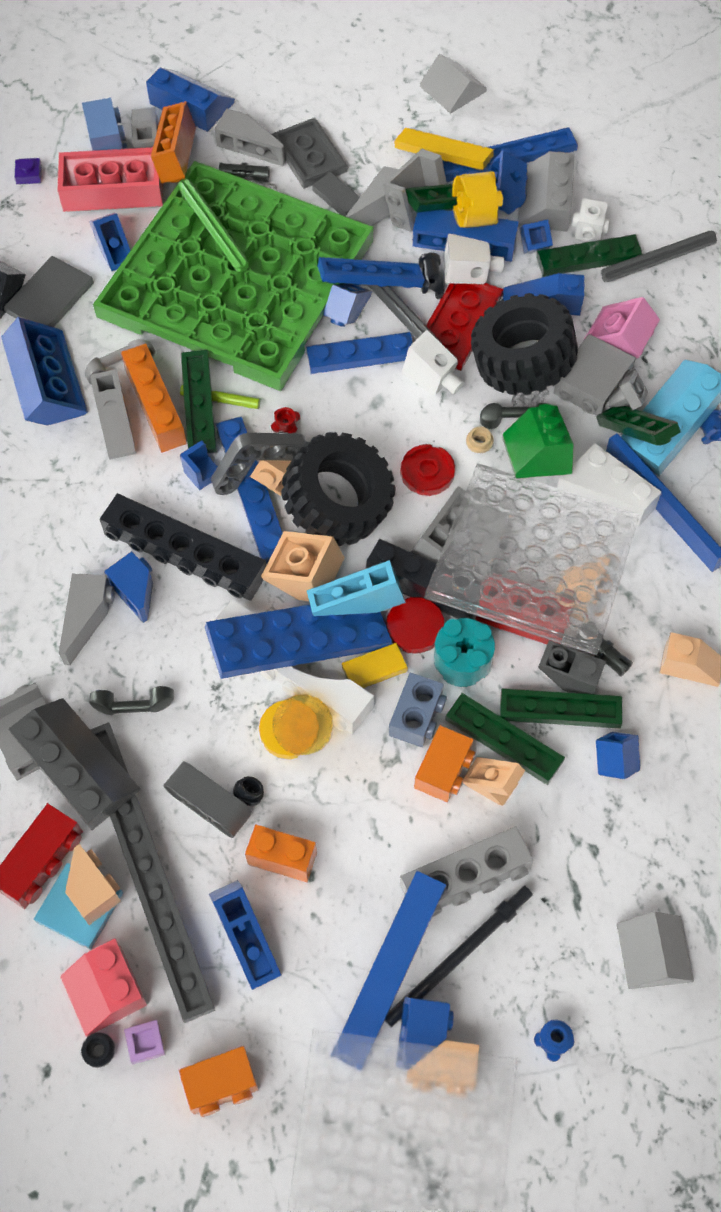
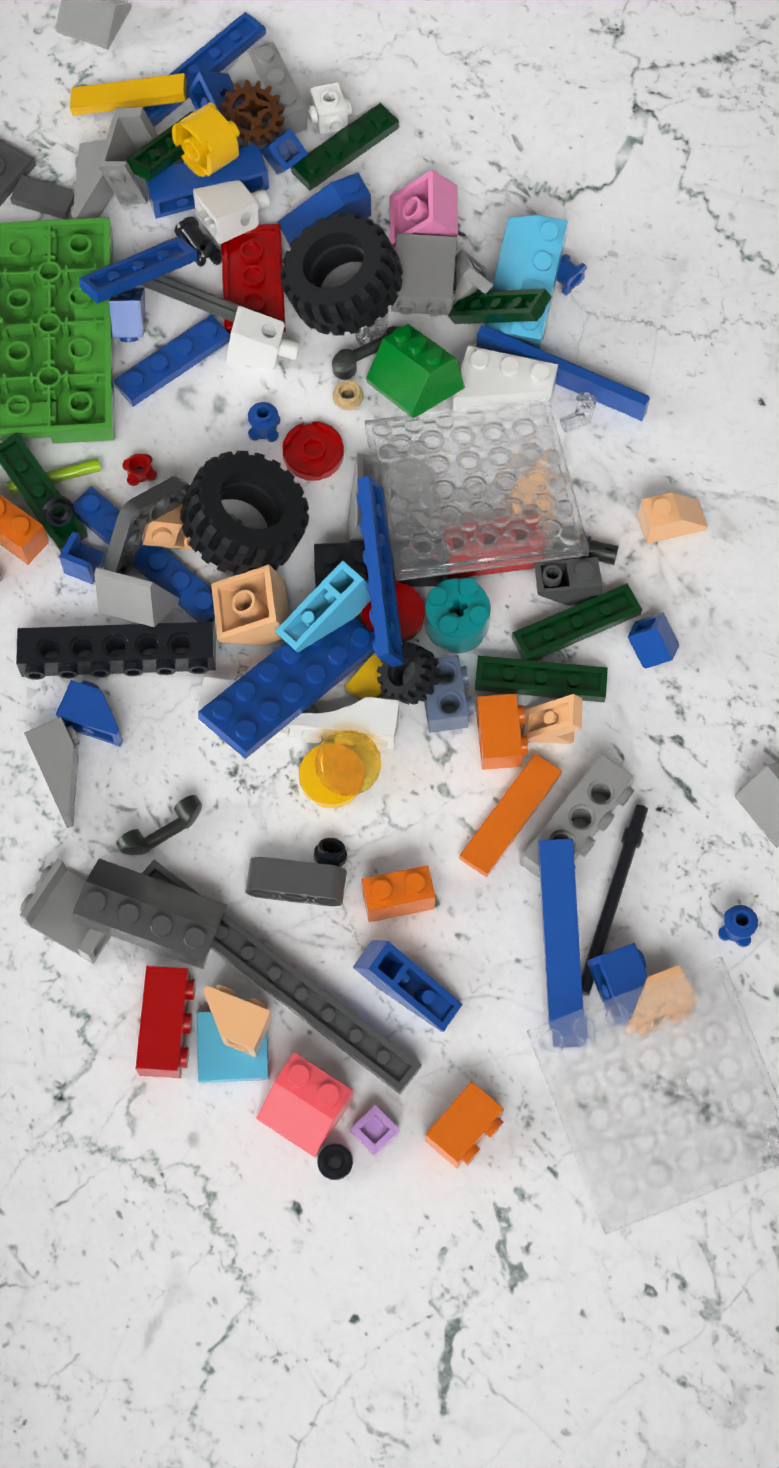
camera: 30 degrees left, 5 degrees up
dark grey axle [601,231,717,282] -> none
none -> black plate [42,495,75,527]
none -> light grey slope [94,568,180,627]
none -> reddish brown gear [220,80,285,148]
none -> blue brick [248,402,281,442]
none -> blue plate [356,475,404,667]
none -> black tyre [377,642,440,705]
none -> orange tile [459,753,562,878]
none -> clear arm [560,392,597,432]

